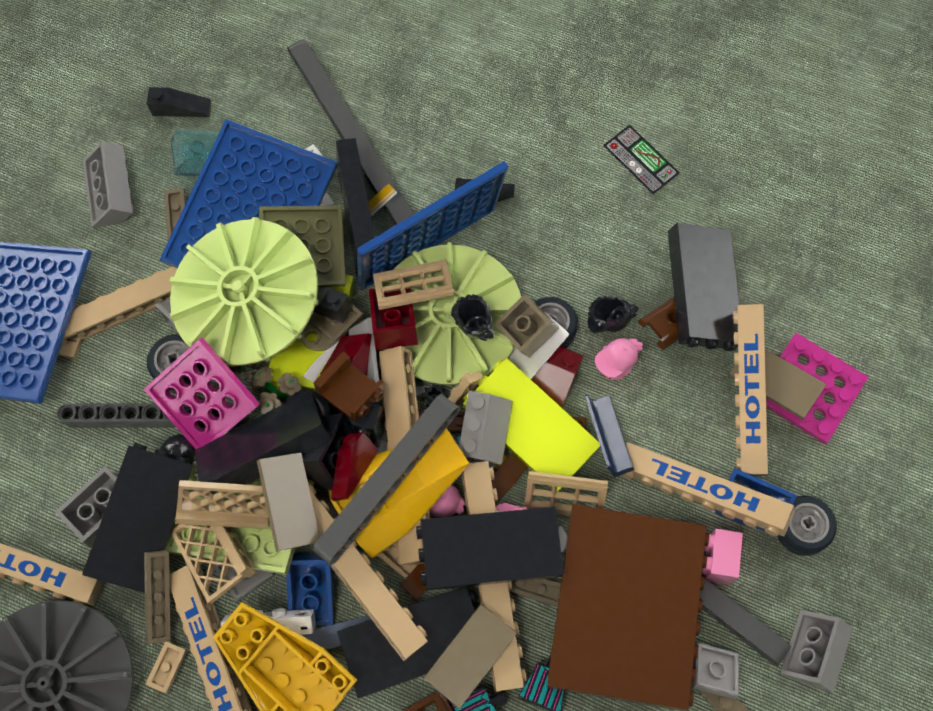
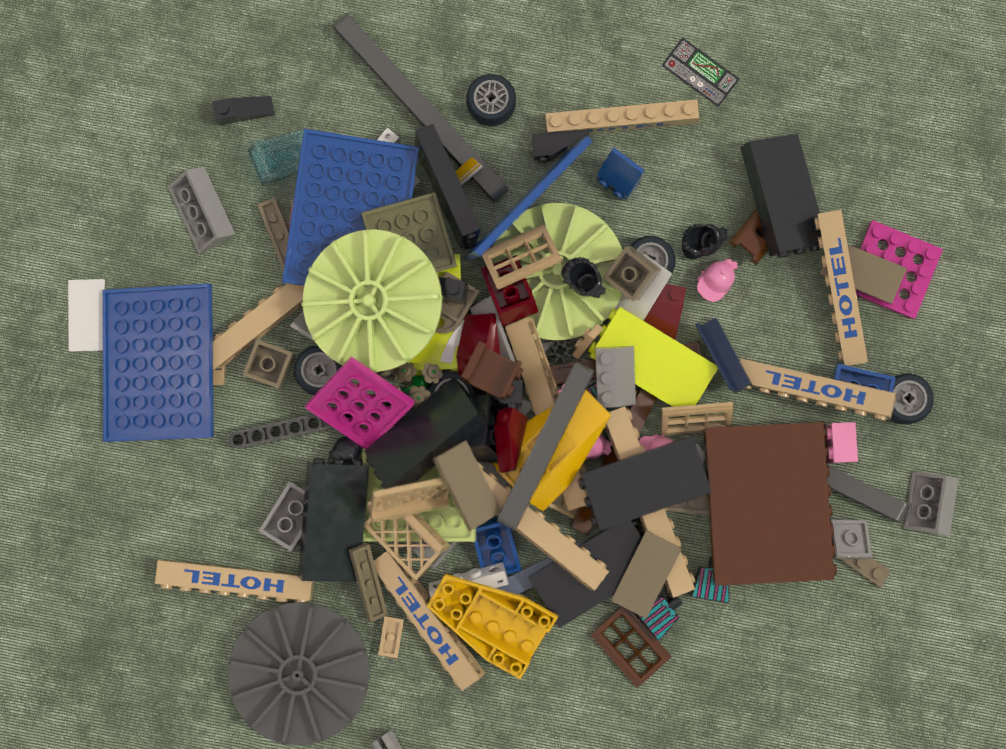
camera: 10 degrees left, 15 degrees up
none -> dark tan brick [243,339,295,390]
none -> wheel [466,74,516,126]
none -> tan brick [545,99,699,134]
none -> blue slope [596,147,645,201]

